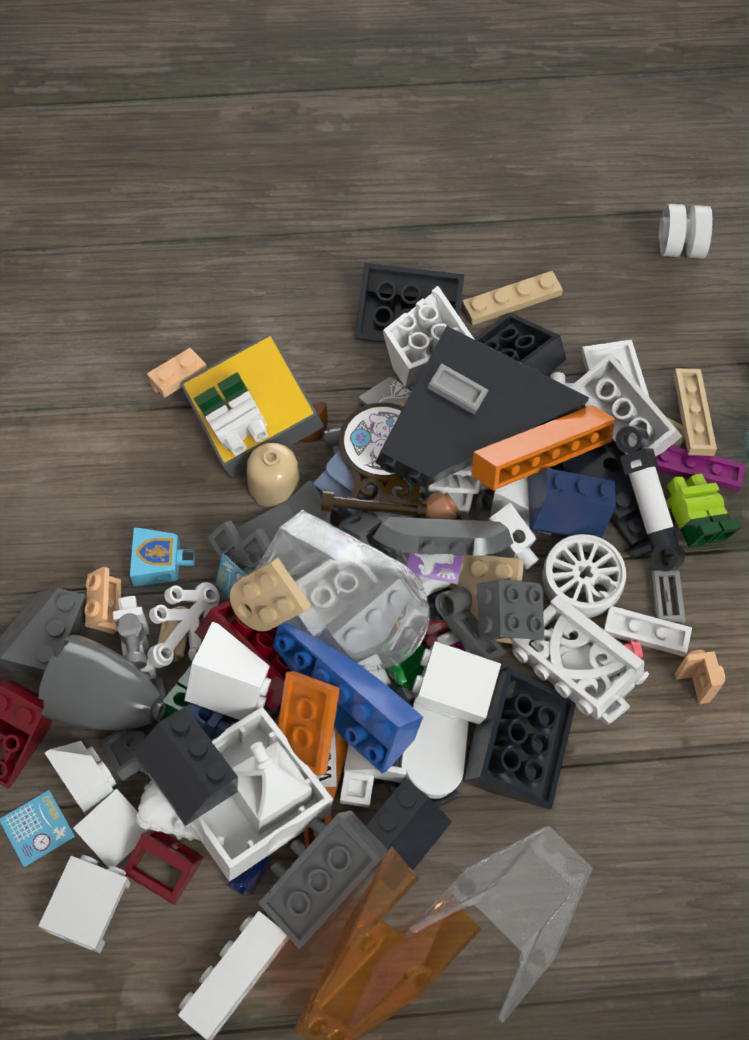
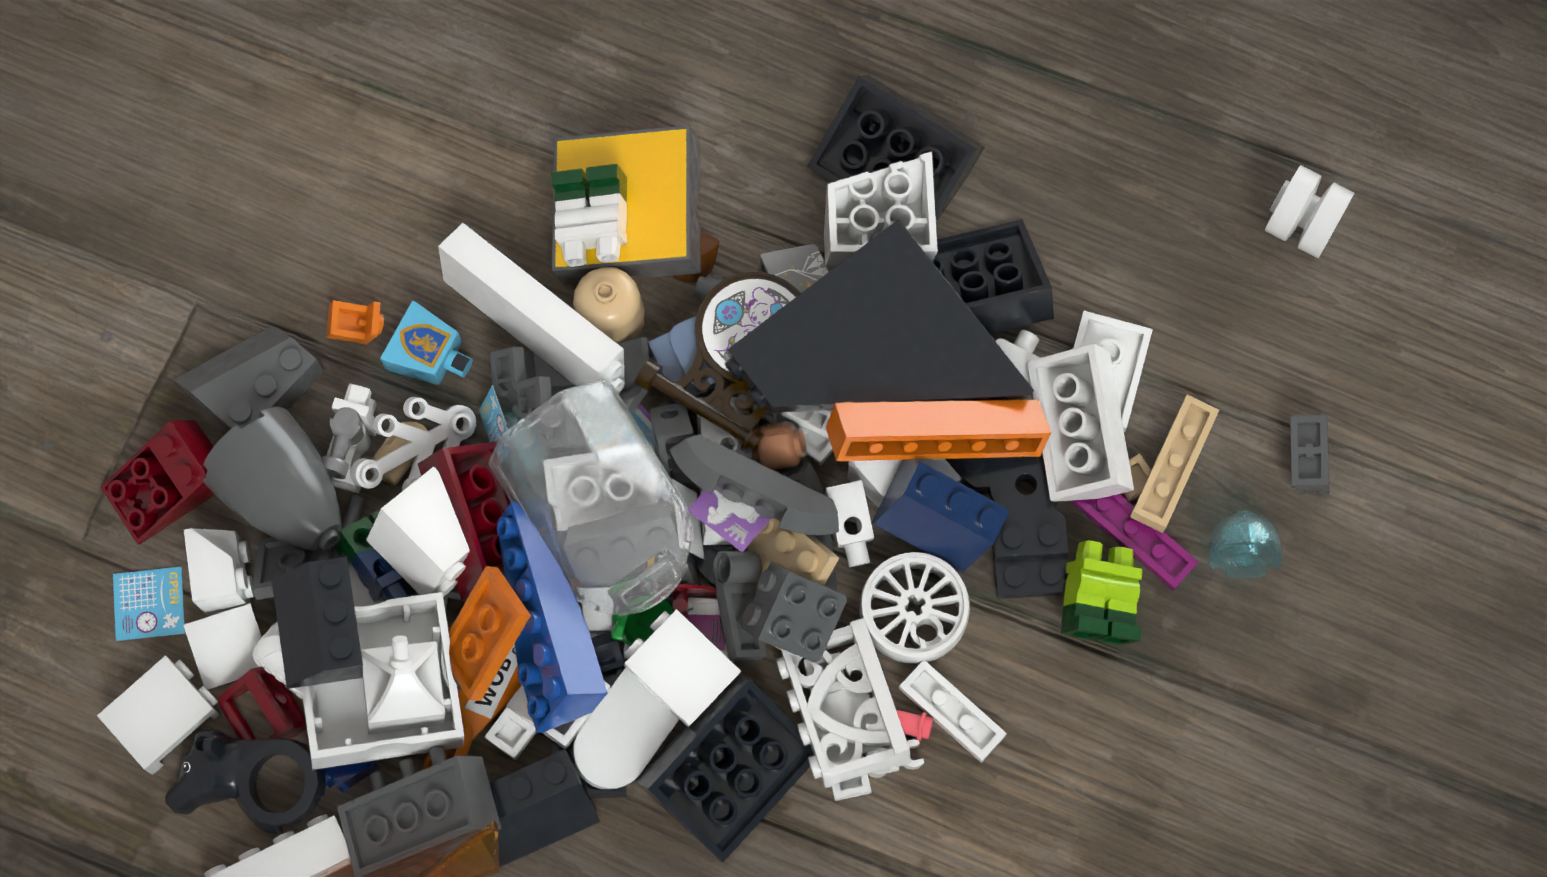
camera: 30 degrees right, 10 degrees up
light nougat bracket [85,567,121,634] -> none
light nougat bracket [147,348,207,397] -> none
tan plate [230,557,311,631] -> none
light grey tile [427,363,489,415] -> none
tan plate [462,271,563,325] -> none
piece [615,426,685,571] -> none
light grey tile [650,570,686,624] -> none
light nougat bracket [675,650,725,704] -> none
none -> black animal [165,729,326,835]
none -> orange bracket [326,300,384,345]
none -> white brick [438,223,625,405]

